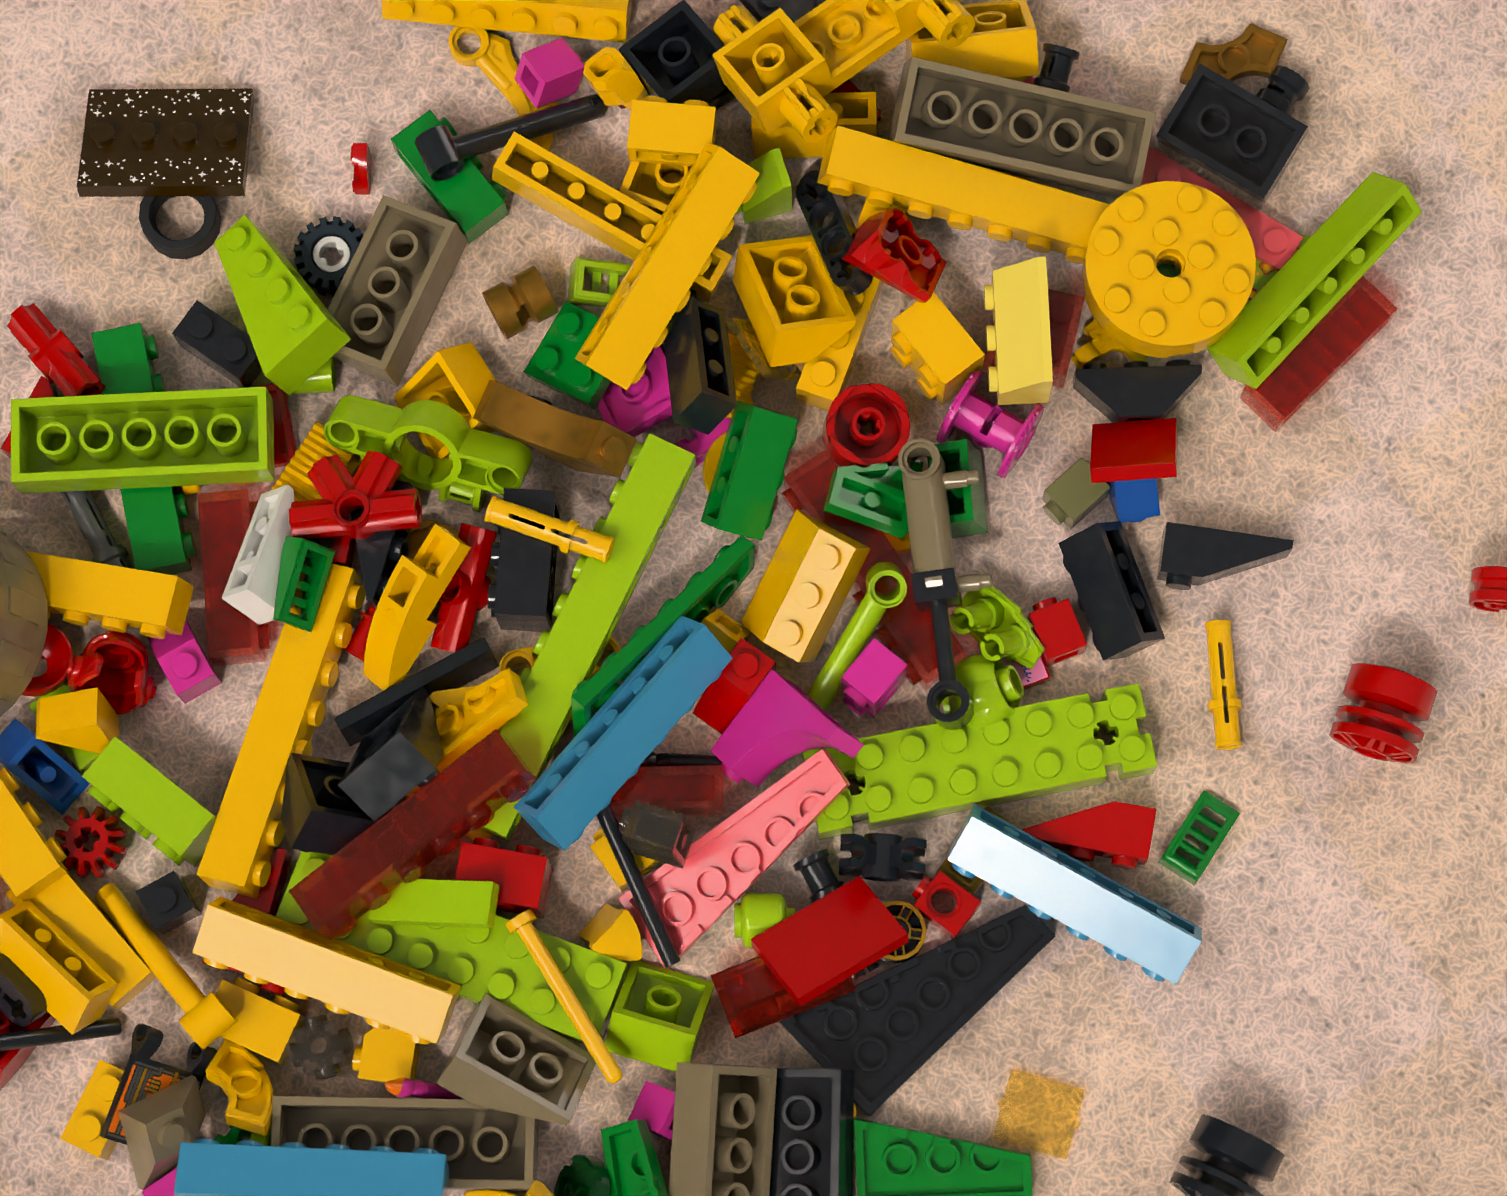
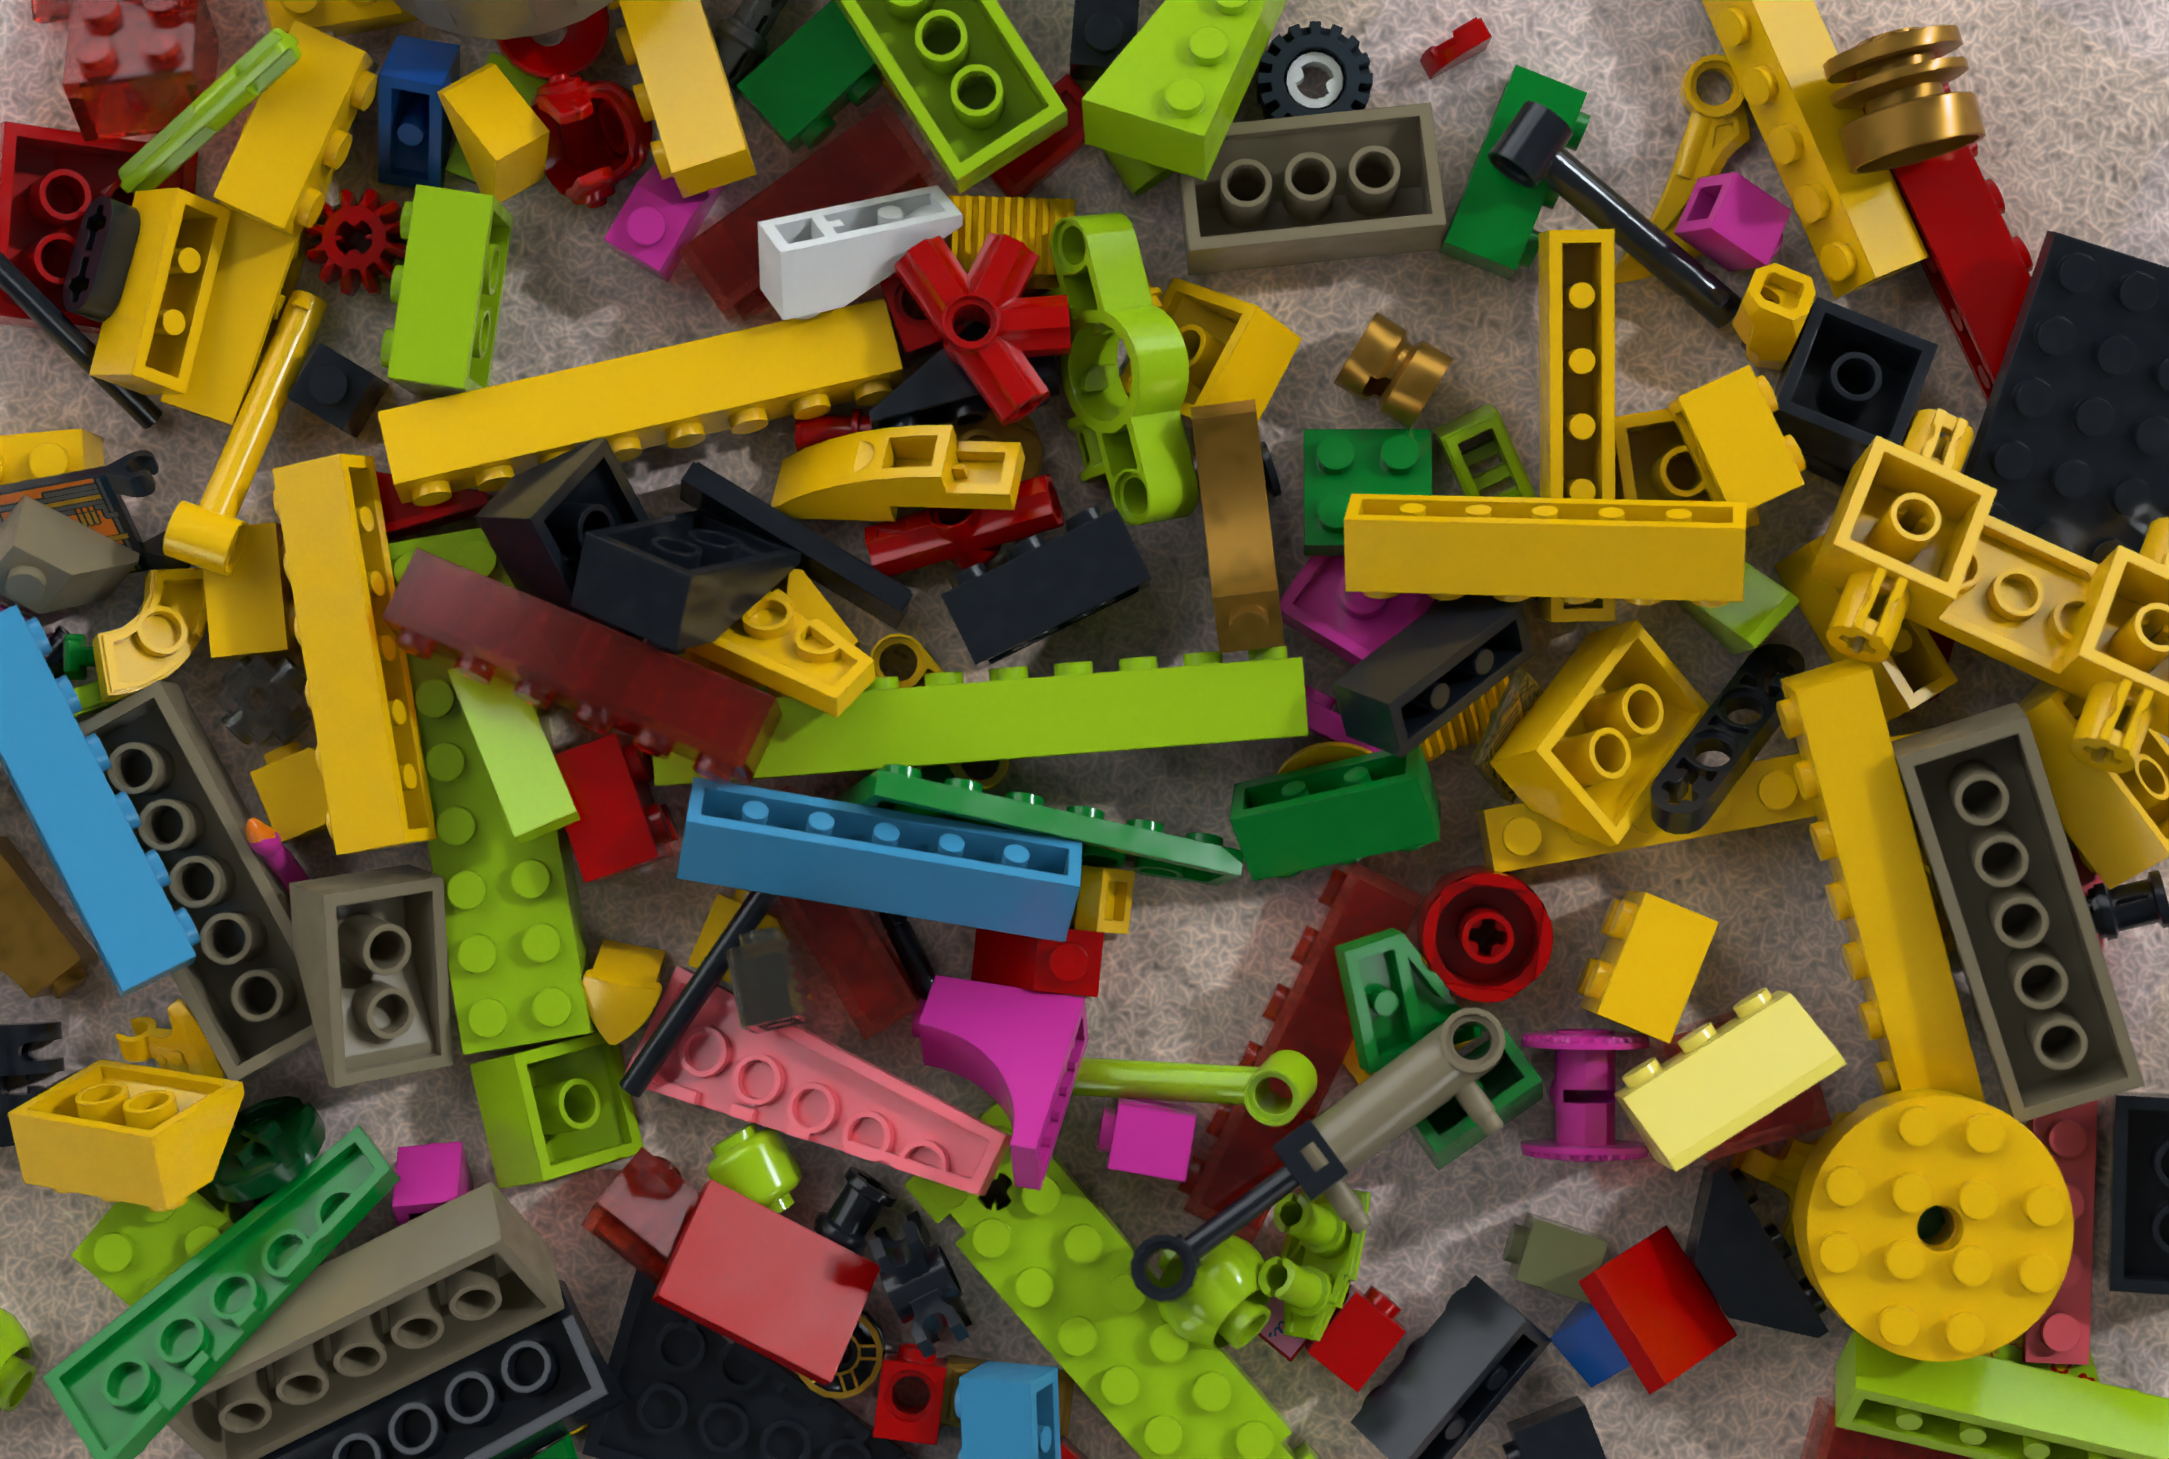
camera: 60 degrees right, 10 degrees up
green slope [273,536,335,632] -> none
yellow pin [484,496,615,563] -> none
yellow bar [505,909,622,1085] -> none
yellow slope [741,509,871,662] -> none
red slope [841,208,947,303] -> none

